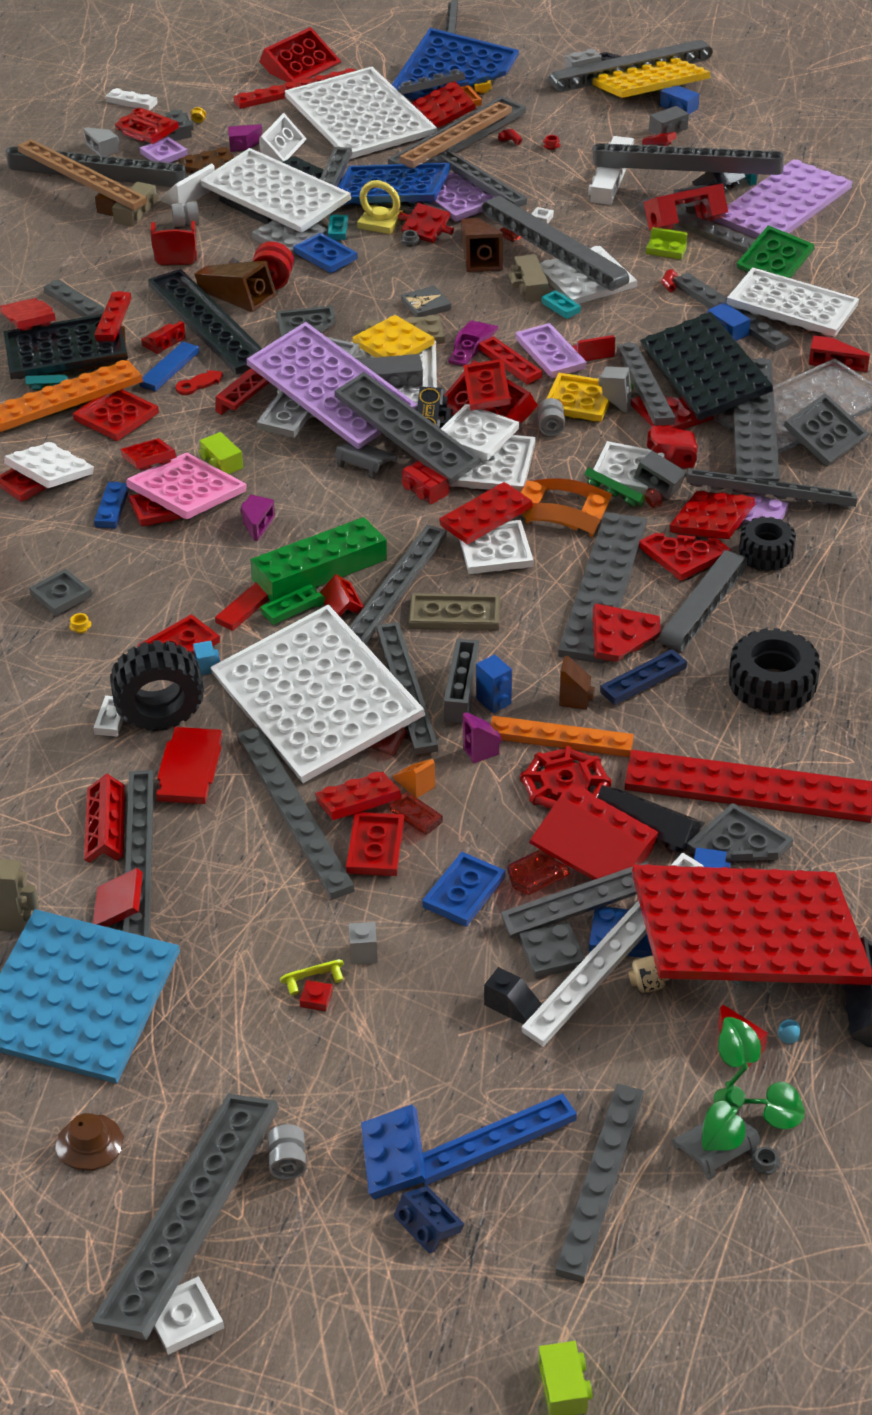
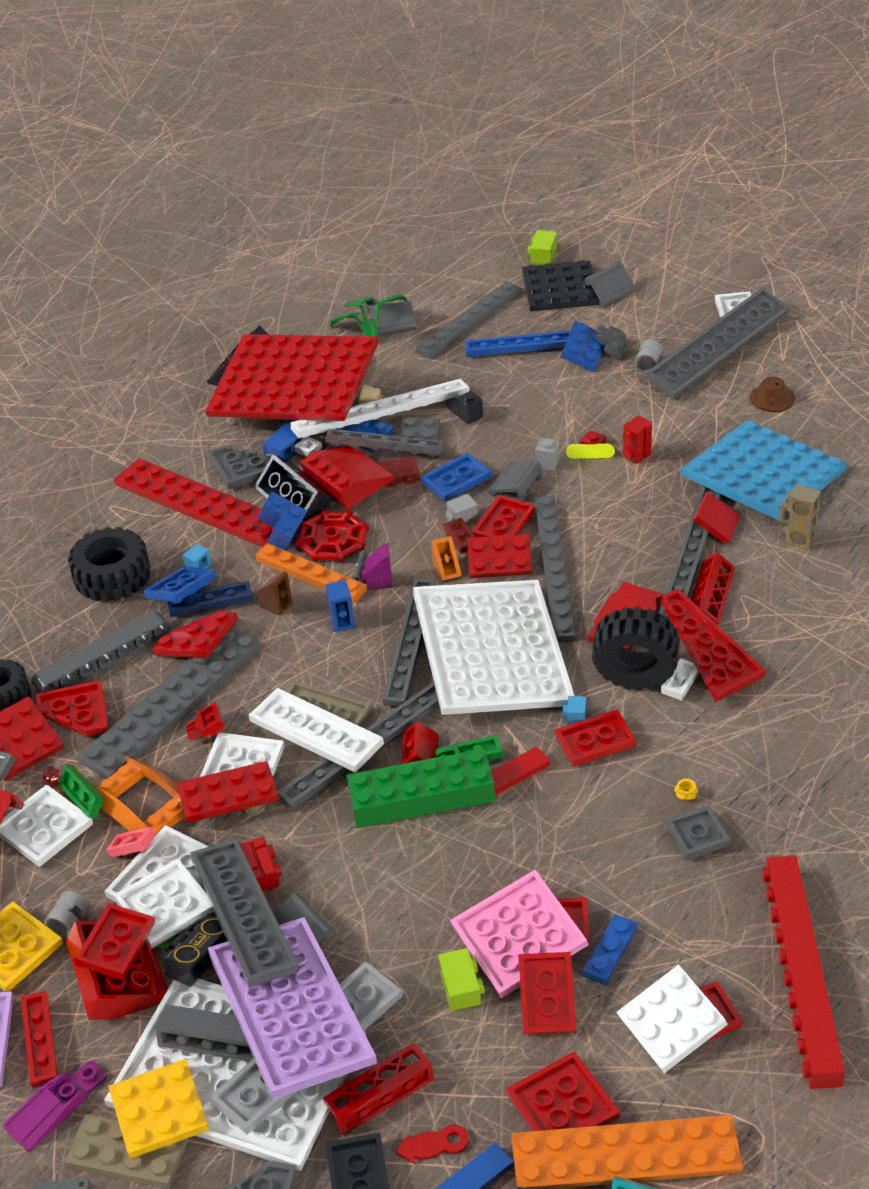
camera: 155 degrees left, 0 degrees up
magenta slope [240,494,275,541] -> none
dark blue bracket [394,1186,464,1254] -> none
dark grey brick [444,639,479,723] -> none
dark grey brick [633,451,687,499] -> none
none -> coral plate [106,827,157,857]
none -> blue plate [144,566,217,604]
none -> dark azure plate [183,544,211,569]
none -> red hinge [186,702,225,740]
none -> white plate [249,688,384,773]
none -> blue brick [257,492,307,550]
none -> dark grey piece [353,551,367,581]
none -> light grey brick [445,494,478,528]
none -> dark grey piece [488,461,542,502]
none -> black plate [522,260,600,312]
none -> dark grey piece [584,262,636,307]
none -> dark grey hinge [596,325,626,360]
none -> red brick [622,416,652,464]
none -> red wing [661,588,766,703]

